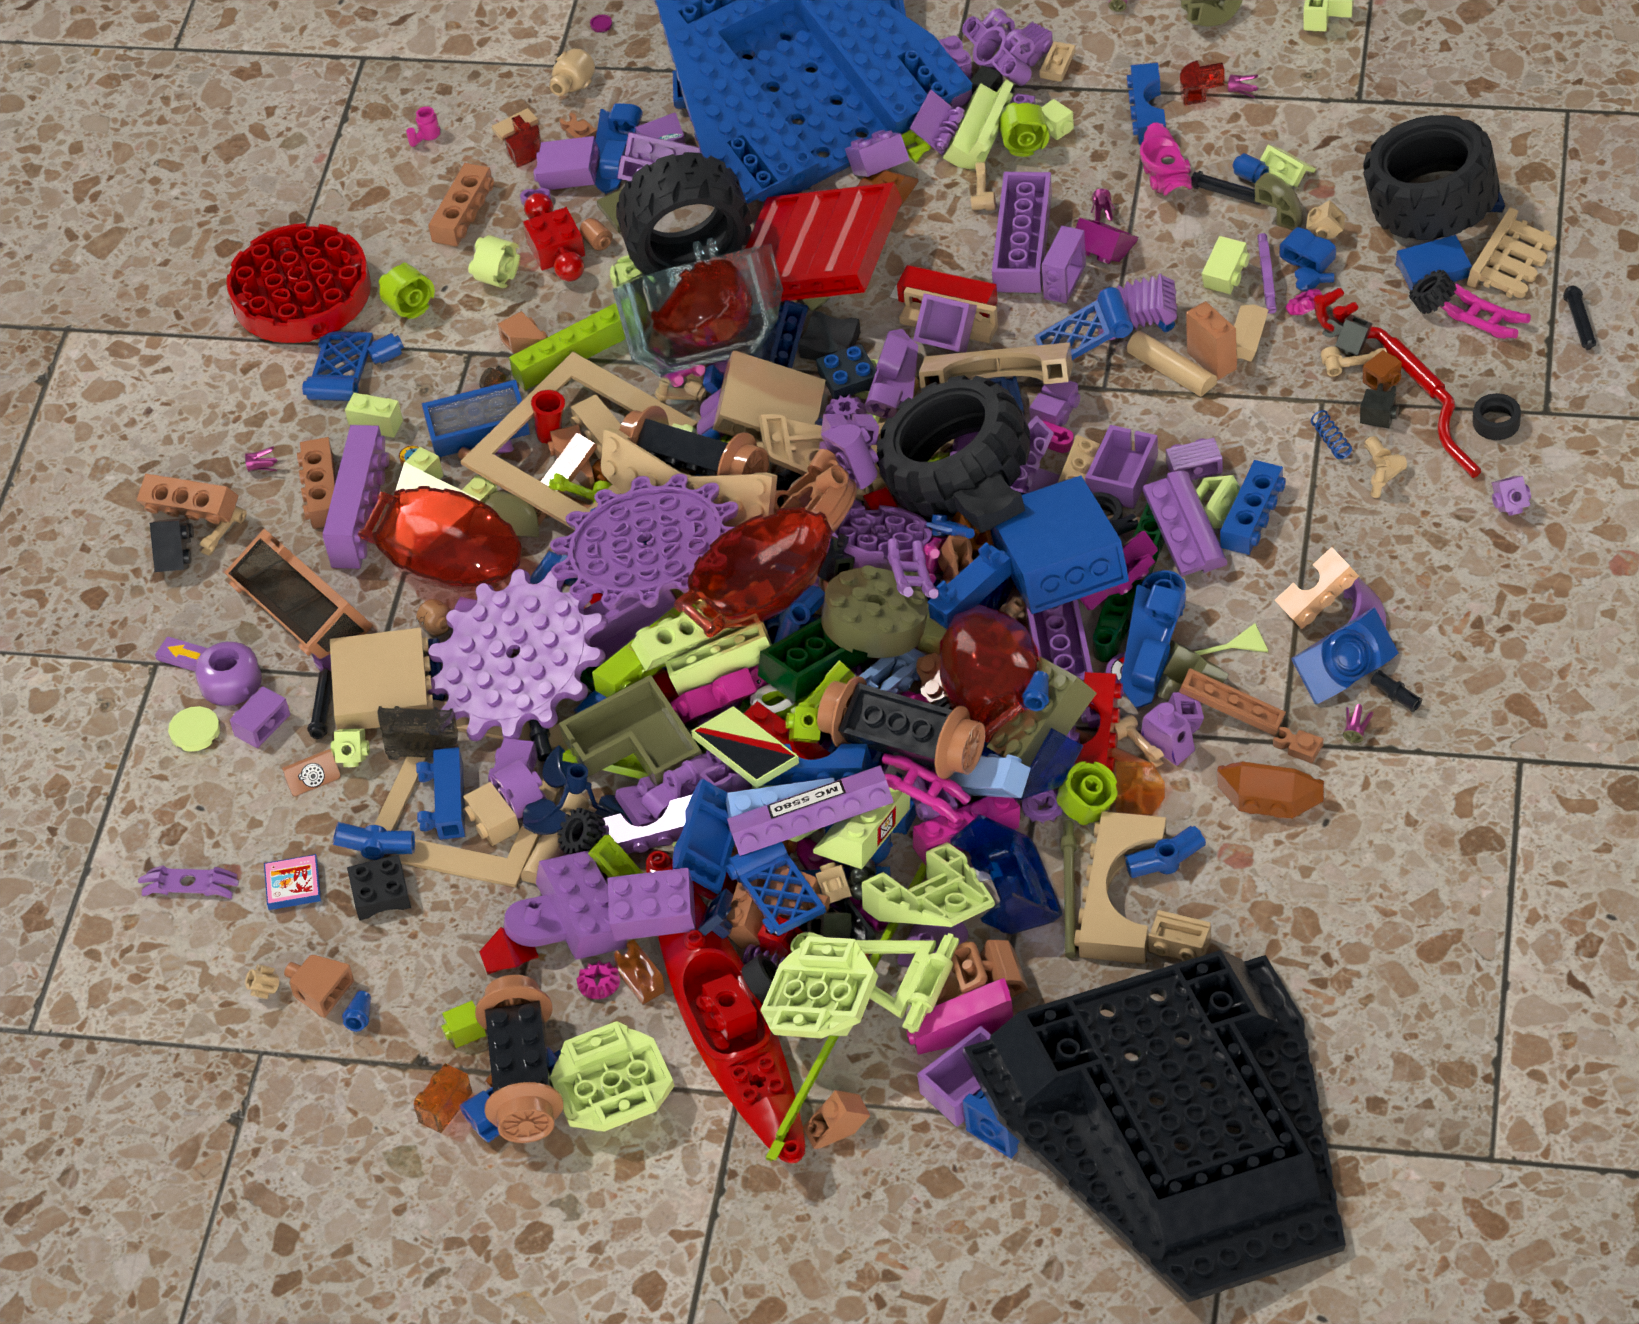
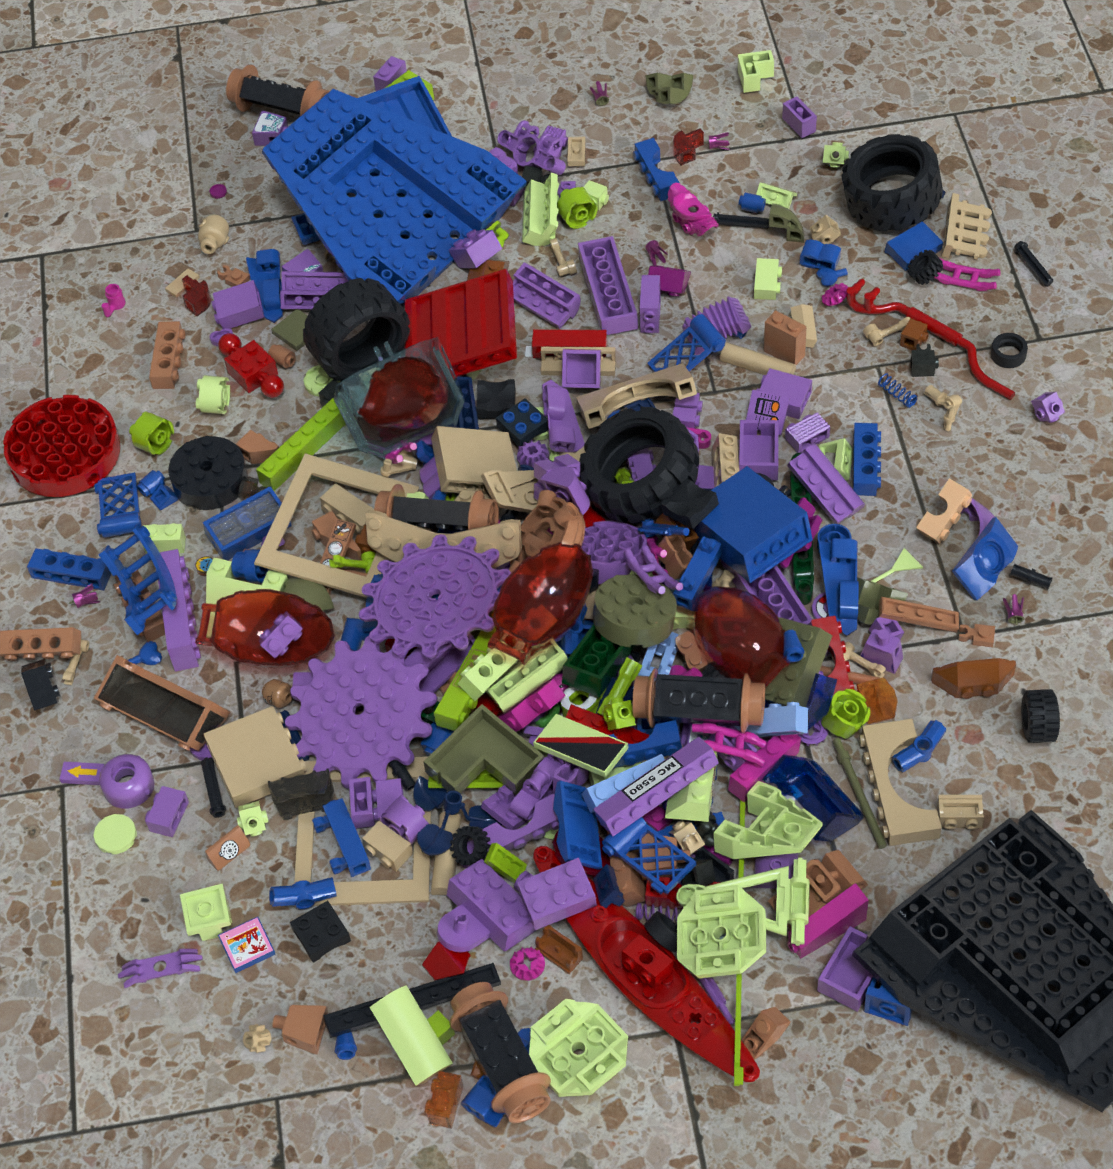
camera: 20 degrees left, 5 degrees up
red plant [531,390,565,444] -> none
medium lavender hinge [910,90,965,155] -> none
medium lavender piece [1257,233,1277,314] -> none
pearl dark grey brick [1322,314,1373,356] -> none
none -> blue brick [27,548,111,591]
none -> blue fence [98,523,177,635]
none -> blue rock [128,641,162,665]
none -> blue slope [150,484,178,510]
none -> black brick [168,436,248,510]
none -> yellowish green panel [180,884,232,941]
none -> blue piece [231,549,271,583]
none -> medium lavender brick [259,611,303,658]
none -> black tile [323,963,501,1038]
none -> medium lavender brick [349,777,375,828]
none -> yellowish green brick [370,985,453,1086]
none -> medium lavender brick [513,262,581,329]
none -> medium lavender axle [698,977,735,1025]
none -> medium lavender tile [746,390,790,435]
none -> medium lavender brick [756,368,812,419]
none -> medium lavender brick [782,97,817,138]
none -> yellowish green brick [823,142,849,168]
none -> black tyre [1021,689,1060,743]

